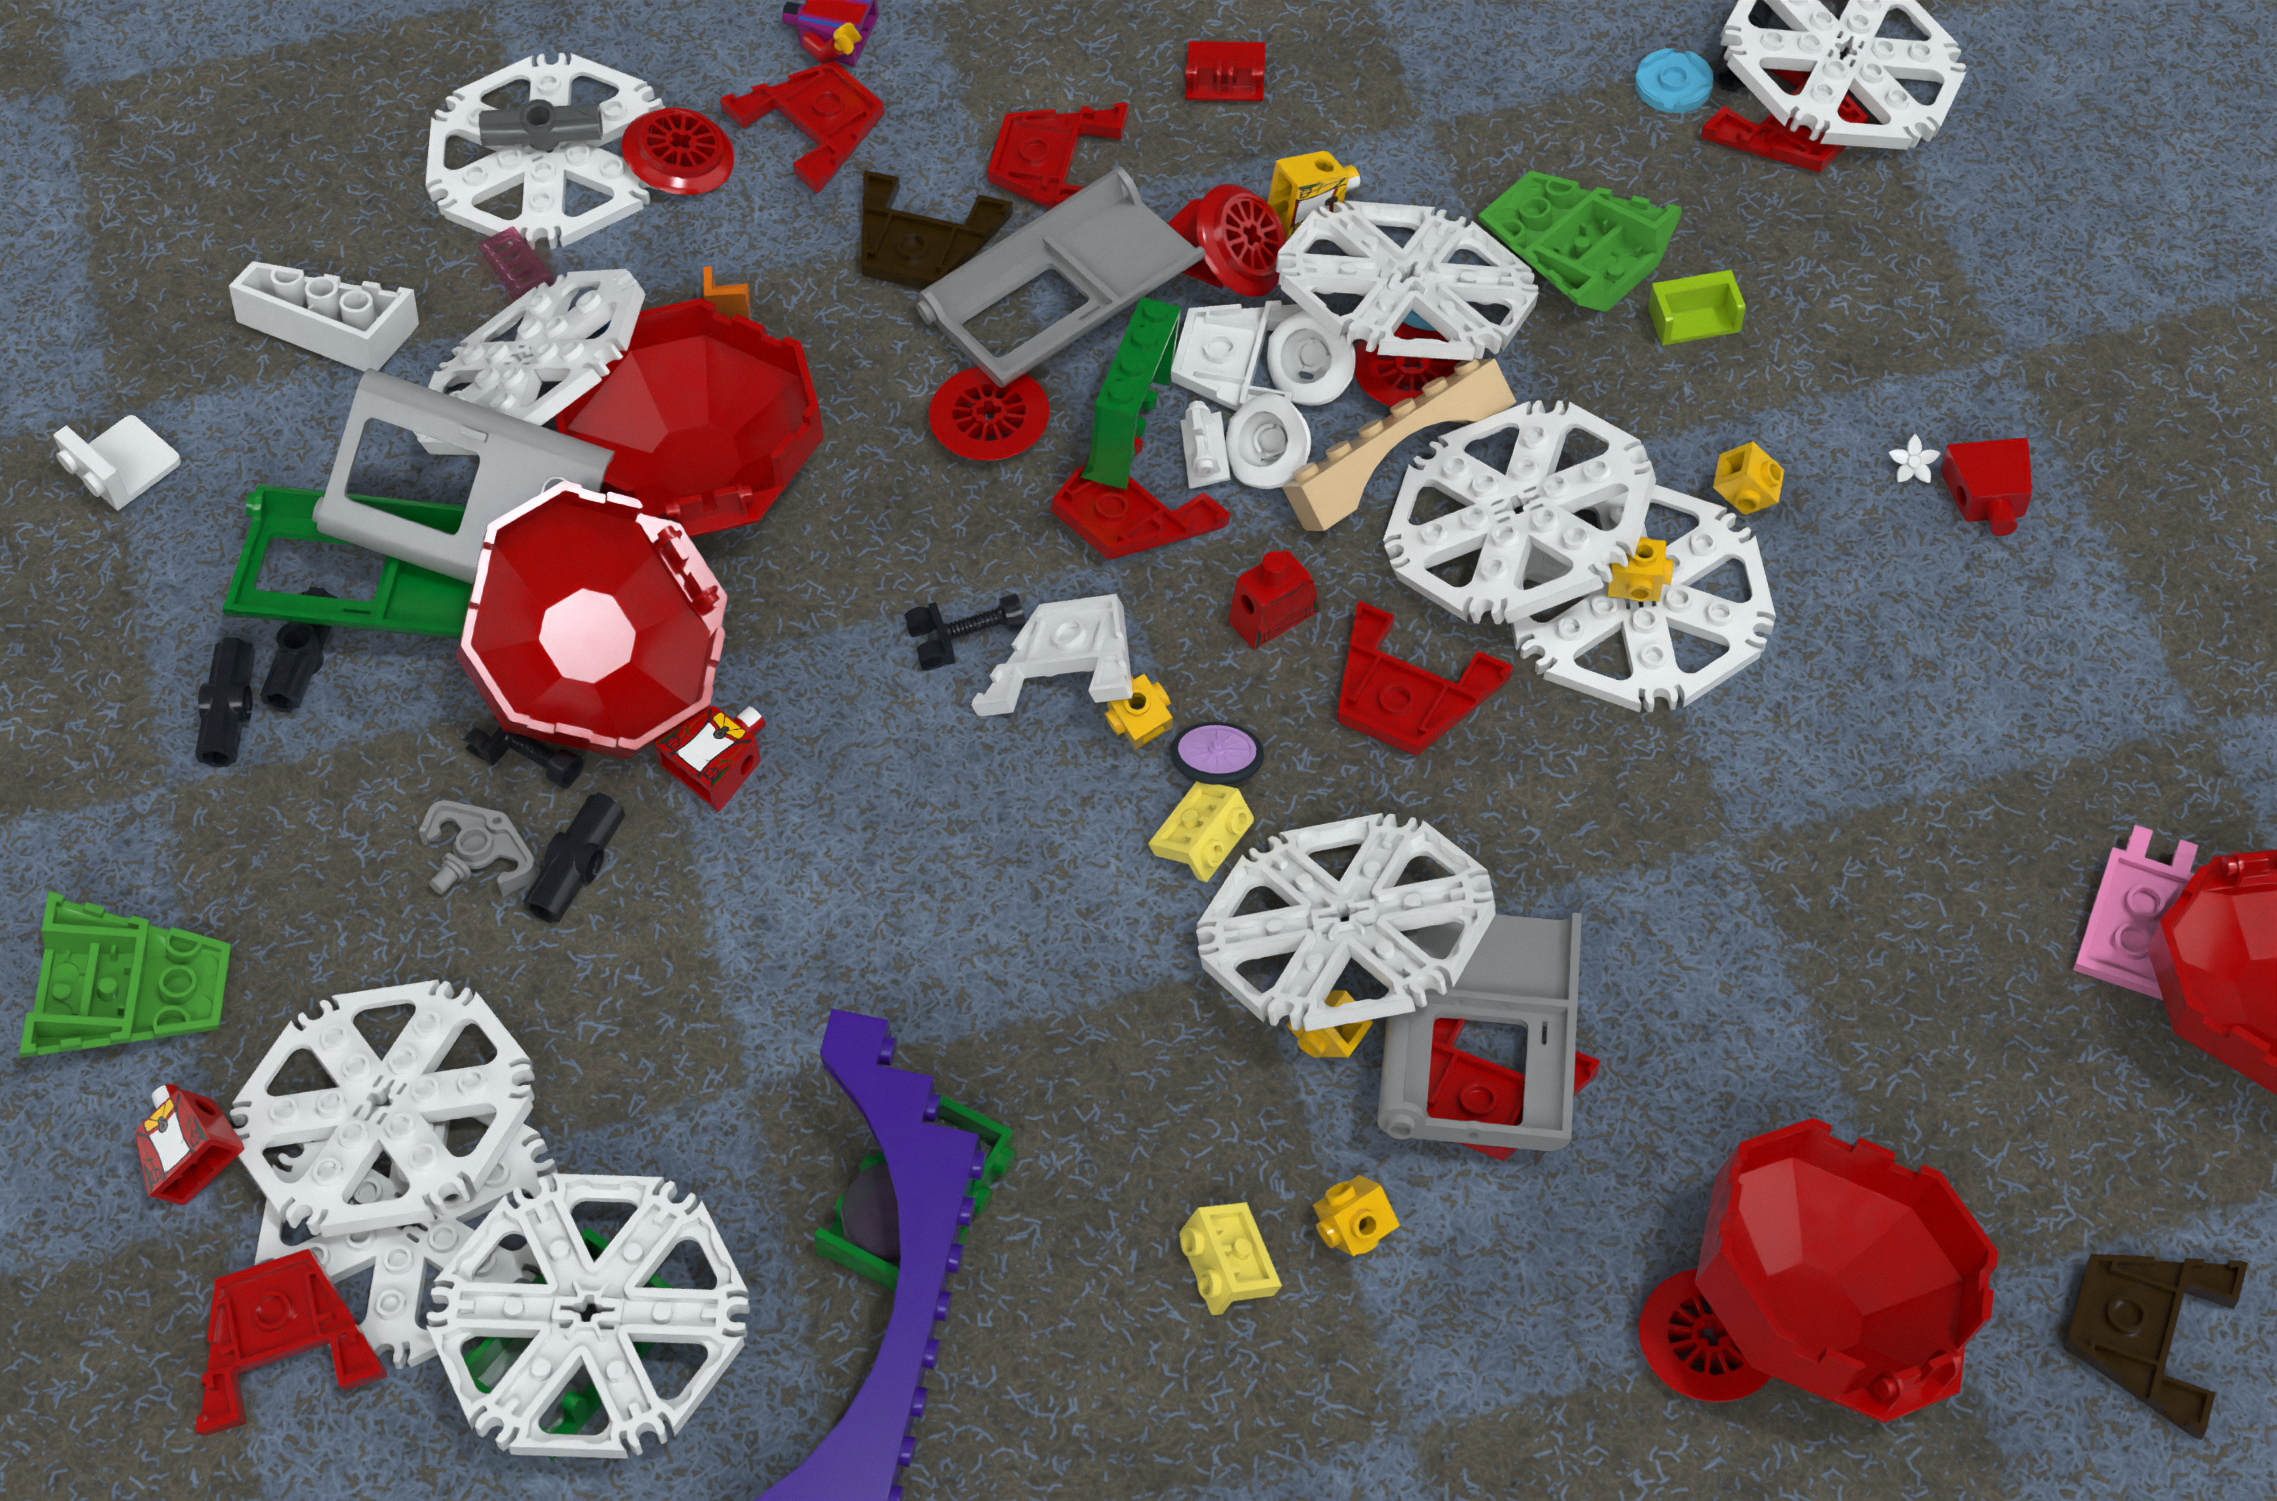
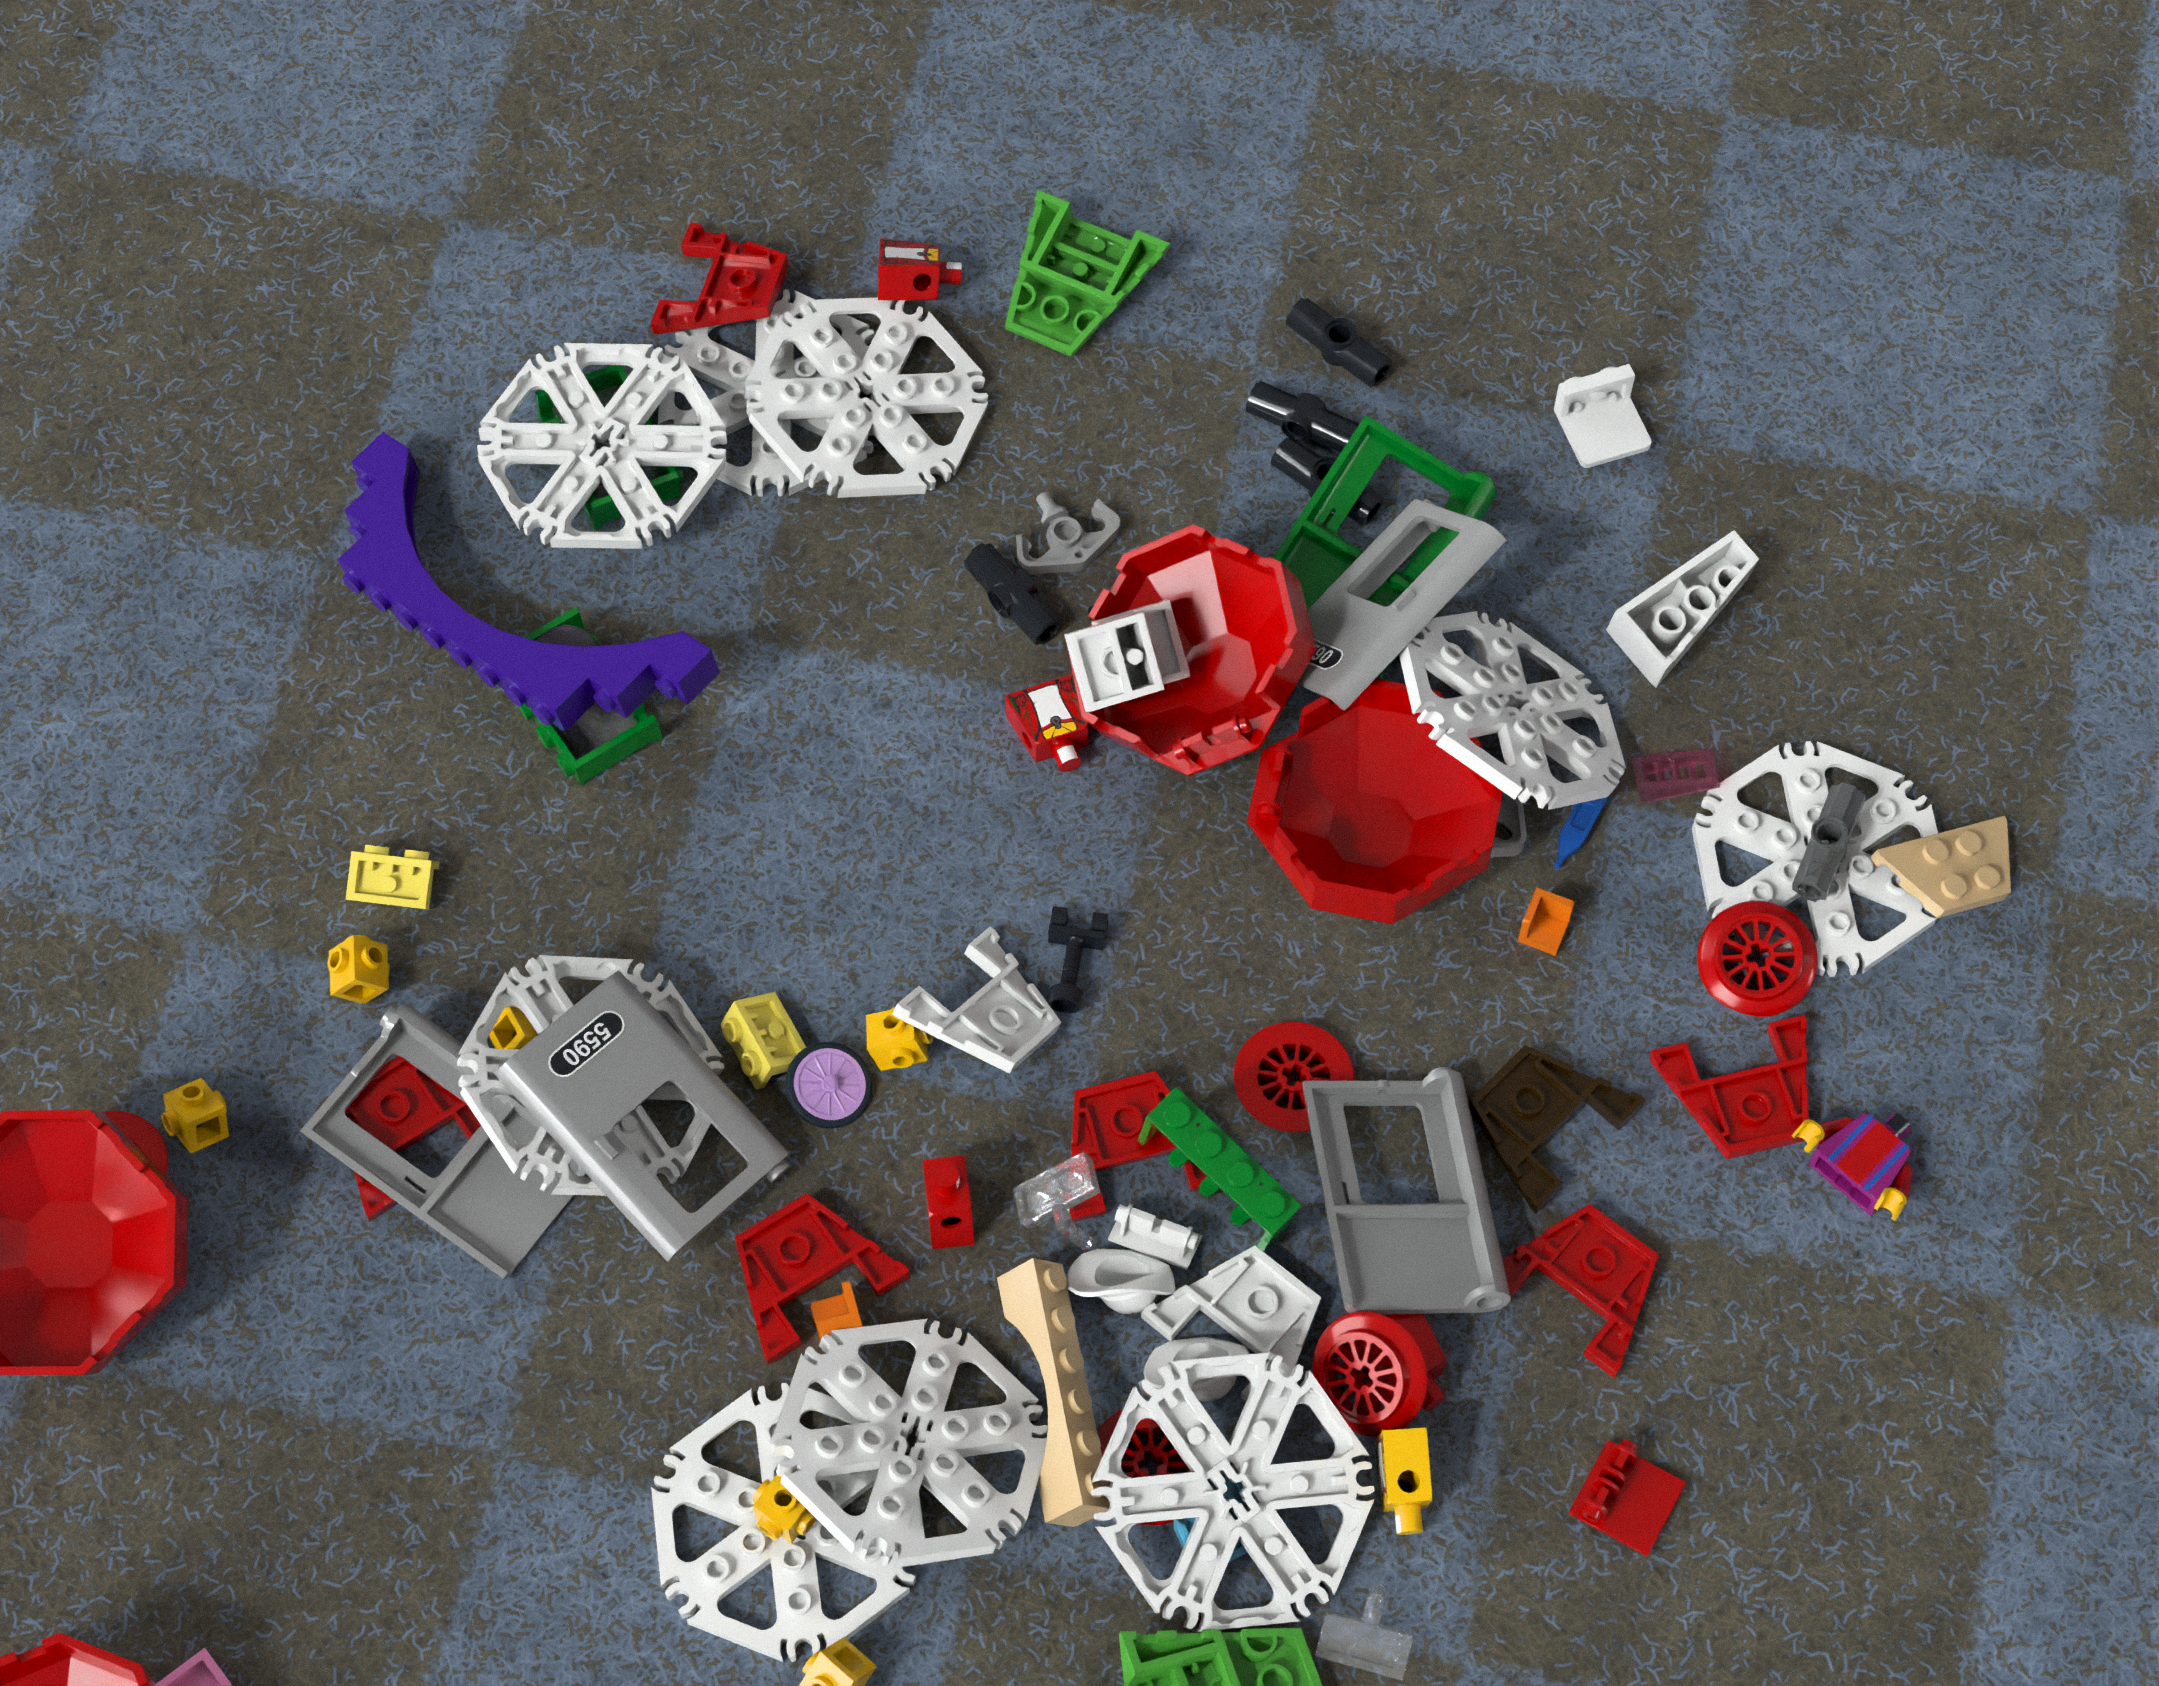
camera: 115 degrees right, 5 degrees up
none -> yellow brick [161,1078,229,1153]
none -> light grey piece [495,971,790,1262]
none -> orange panel [811,1280,863,1352]
none -> clear plate [1013,1151,1100,1250]
none -> white bracket [1064,600,1190,712]
none -> black piece [1286,298,1392,388]
none -> clear plate [1315,1584,1414,1681]
none -> tan wing [1870,816,2011,918]

